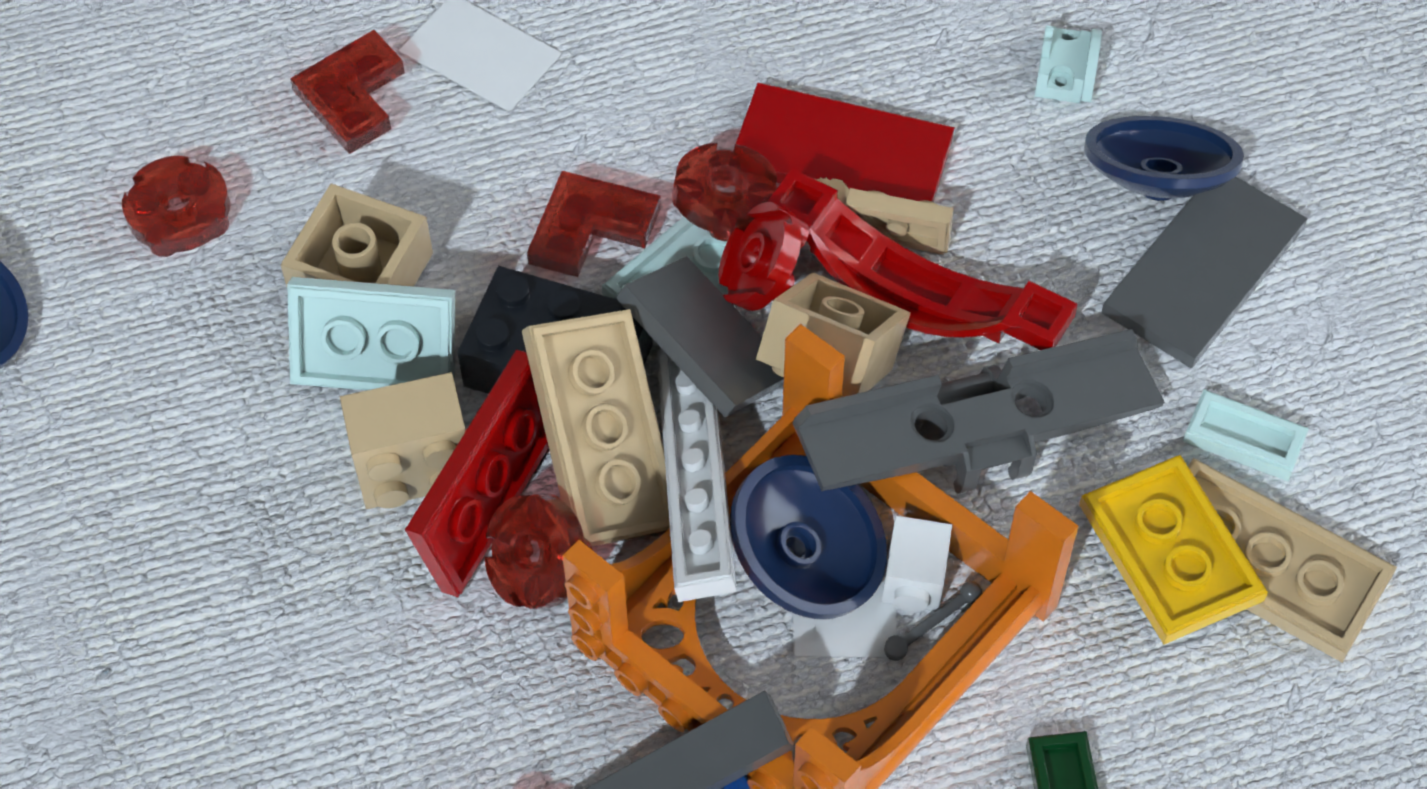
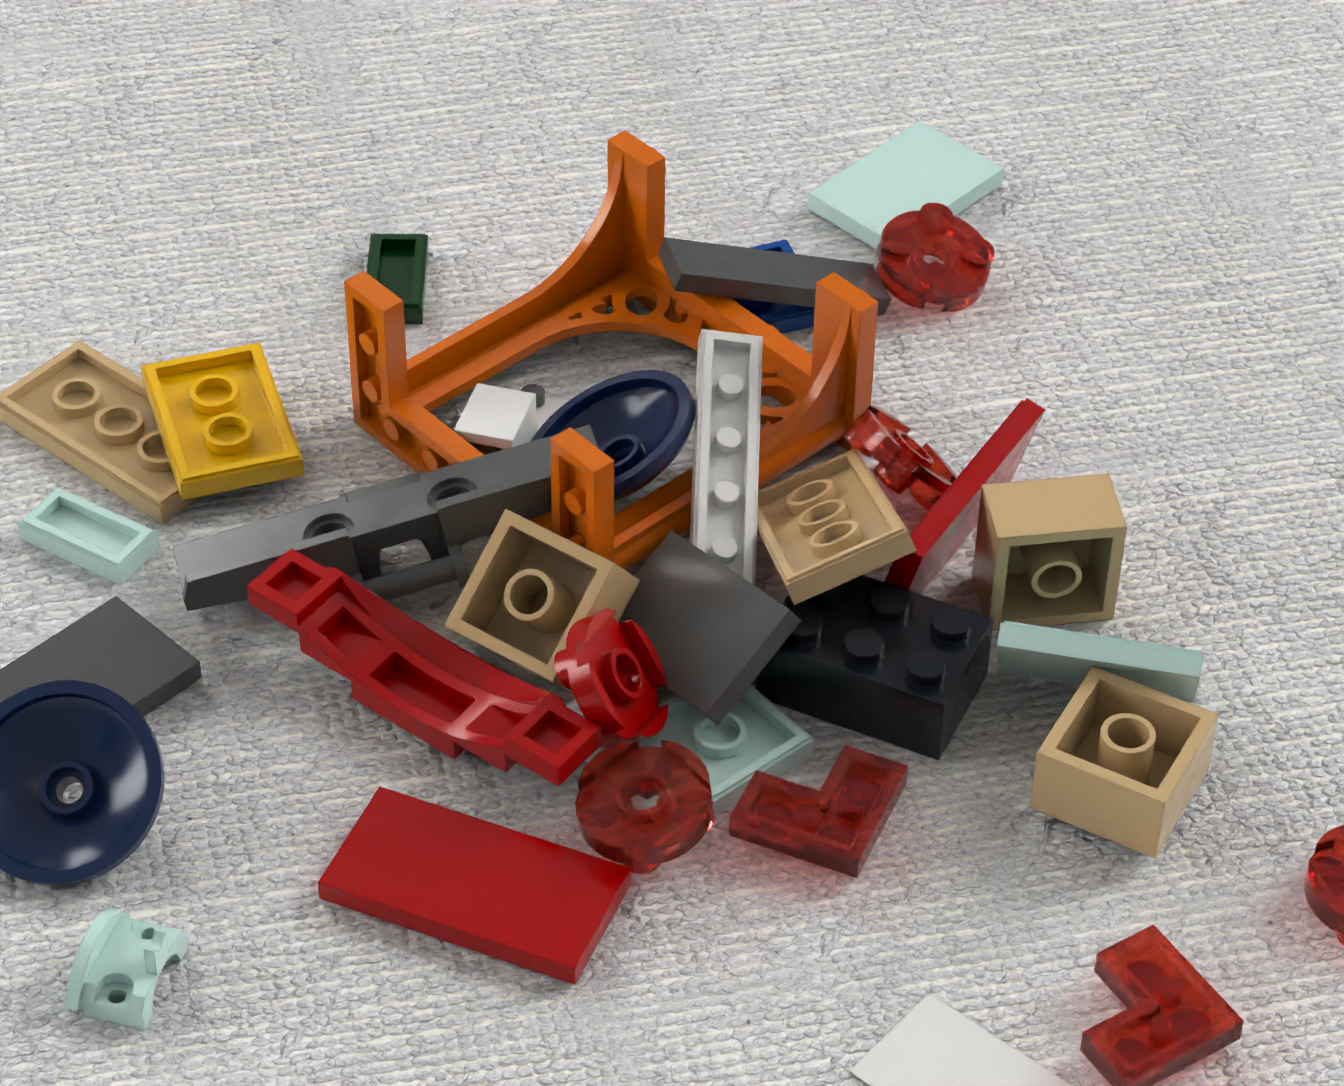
camera: 175 degrees left, 15 degrees down
tan hinge [815,177,954,255] -> none

